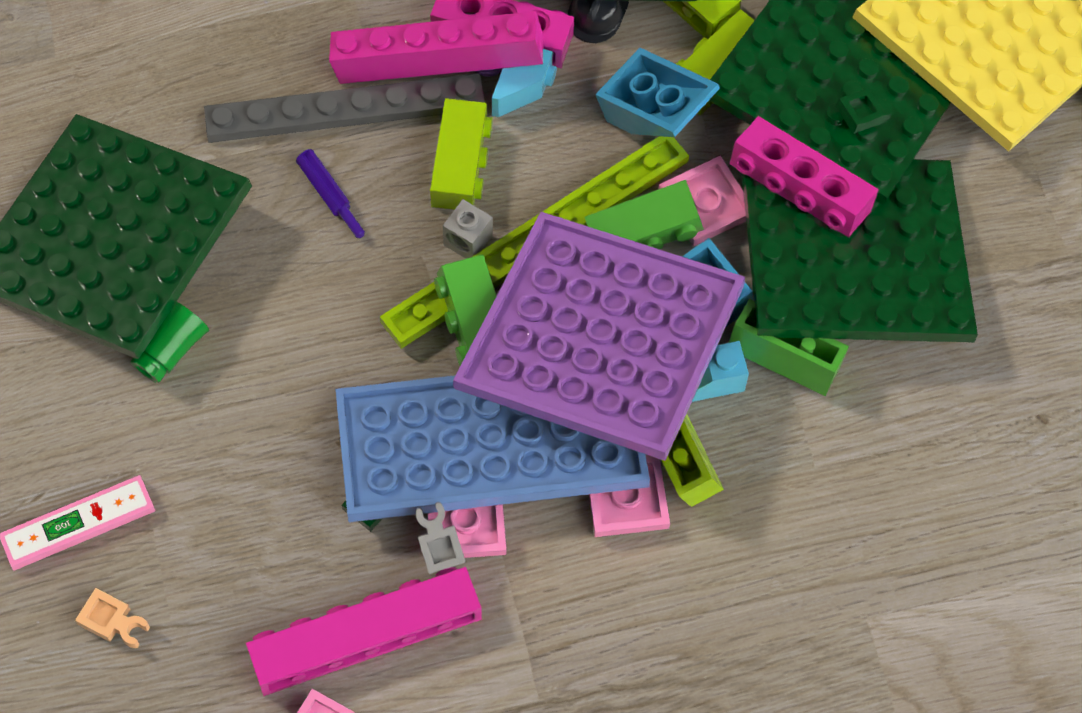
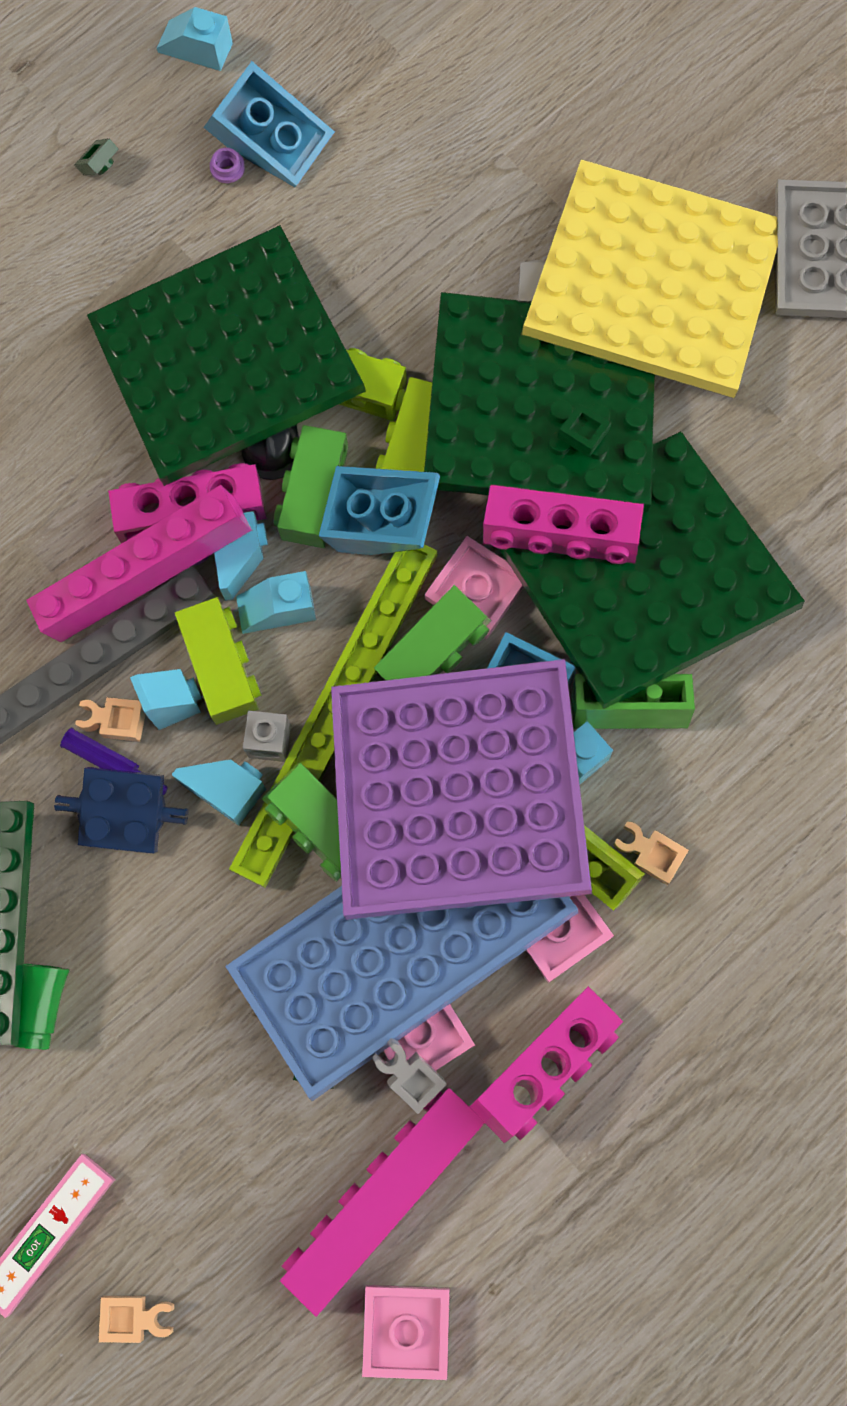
camera: 20 degrees left, 10 degrees up
none -> dark blue plate [54,767,188,854]
none -> light nougat plate [75,697,146,742]
none -> medium azure slope [130,669,202,730]
none -> medium azure slope [172,759,266,826]
none -> medium azure slope [236,571,316,634]
none -> bright green brick [274,425,349,548]
none -> dark pink brick [469,986,623,1143]
none -> light nougat plate [613,822,689,886]

